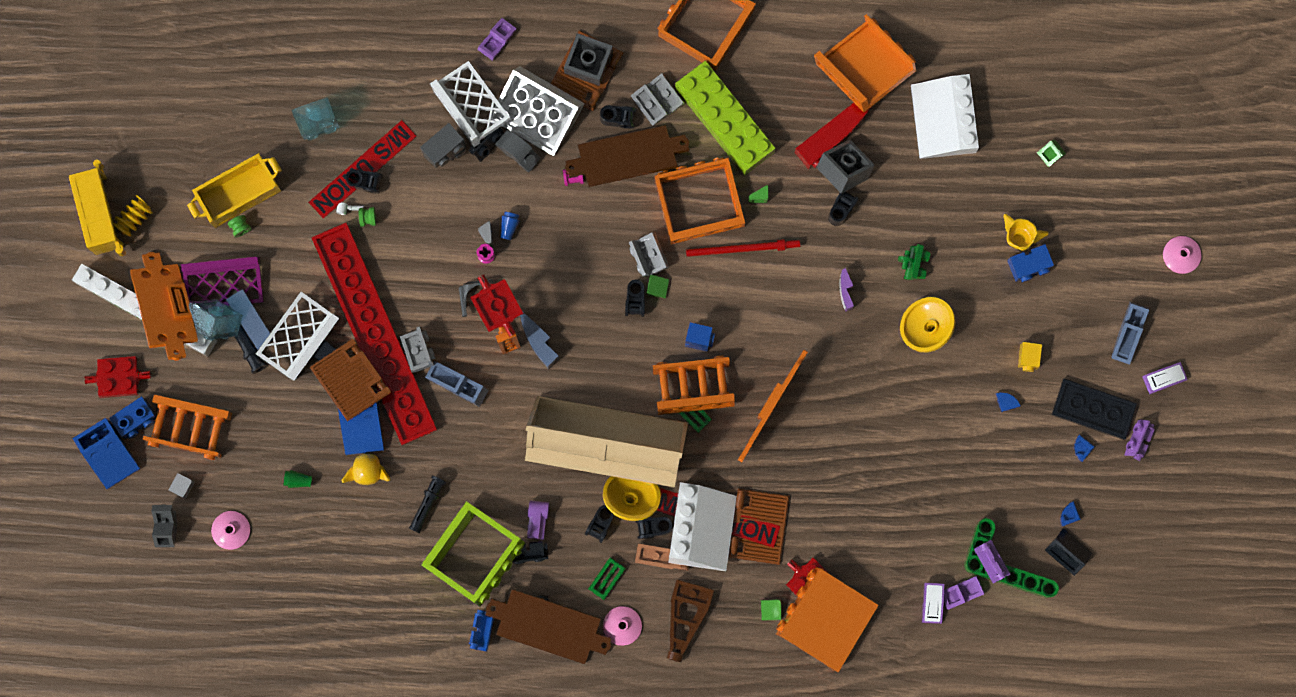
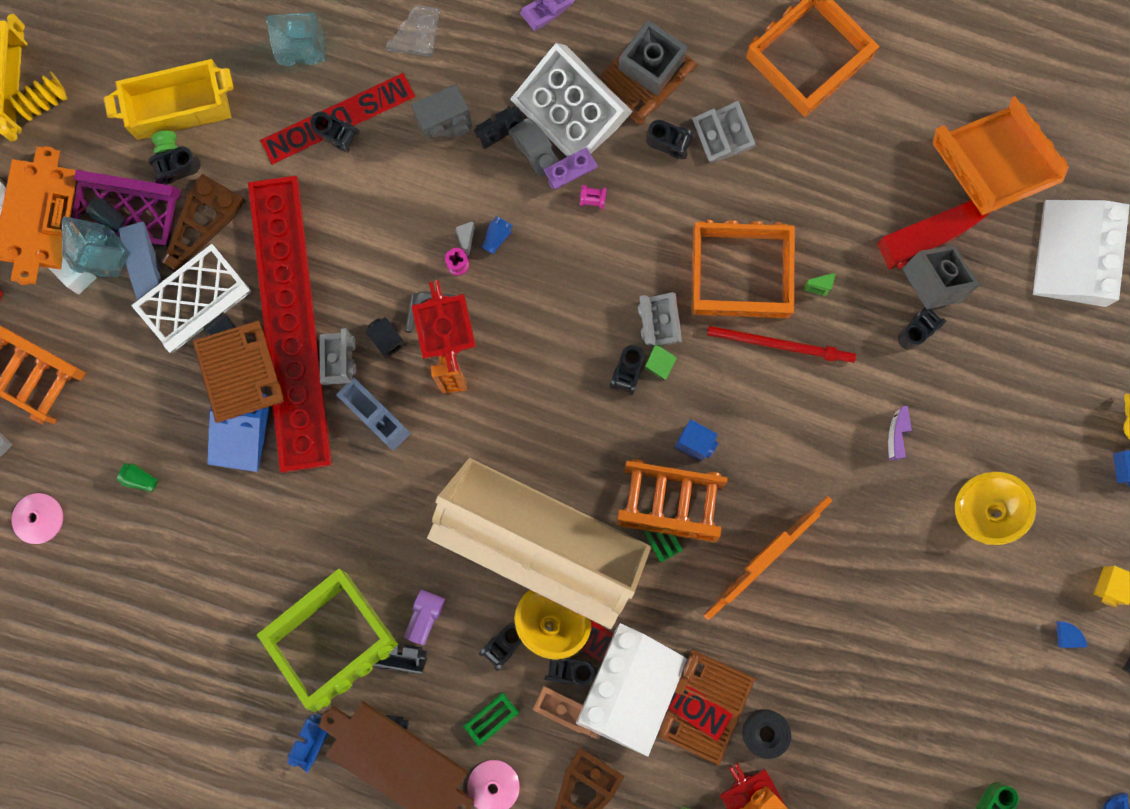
camera: 15 degrees right, 0 degrees up
black pin [227,318,267,374] -> none
white hand [336,203,364,215] -> none
yellow piece [341,454,391,485] -> none
bright green wheel [359,207,376,227] -> none
black pin [409,475,448,534] -> none
white fence [430,61,511,147] -> none
sand blue slope [520,311,559,369] -> none
reddish brown piece [565,125,690,187] -> none
lime brick [675,61,775,176] -> none
green hips [898,244,931,280] -> none
none -> black cone [86,197,127,231]
none -> black piece [148,146,201,185]
none -> reddish brown plate [160,174,245,272]
none -> black brick [365,317,406,360]
none -> clear wing [386,5,440,57]
none -> medium lavender hinge [543,147,598,189]
none -> black tyre [742,709,792,759]

